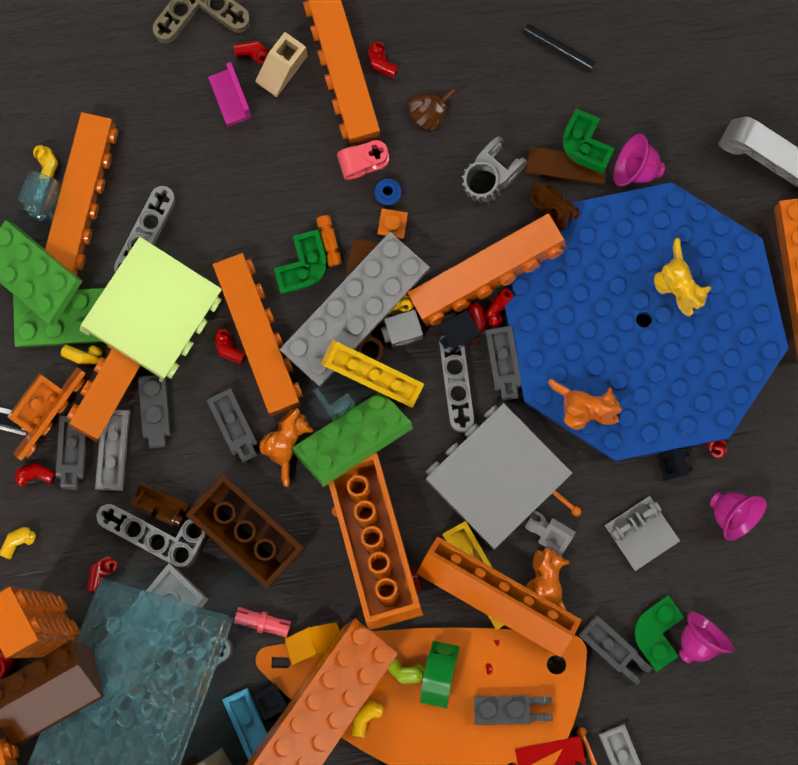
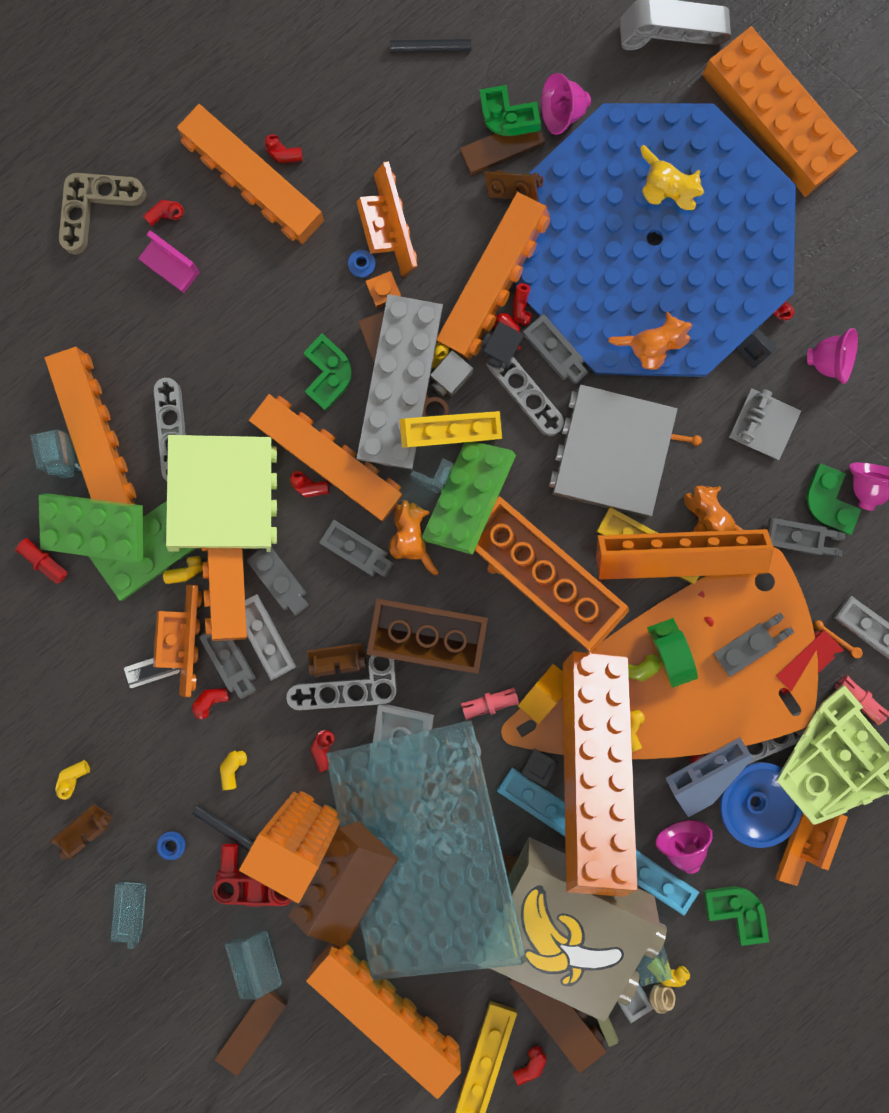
camera: 40 degrees left, 5 degrees up
yellow arm [33,145,58,185] -> none
tan slope [255,32,308,97] -> none
orange axle [316,215,342,267] -> none
coral piece [337,140,390,180] -> none
reddish brown piece [408,87,458,131] -> none
light grey piece [462,136,527,204] -> none
light grey plate [525,511,576,556] -> none
none -> orange bracket [356,162,417,277]

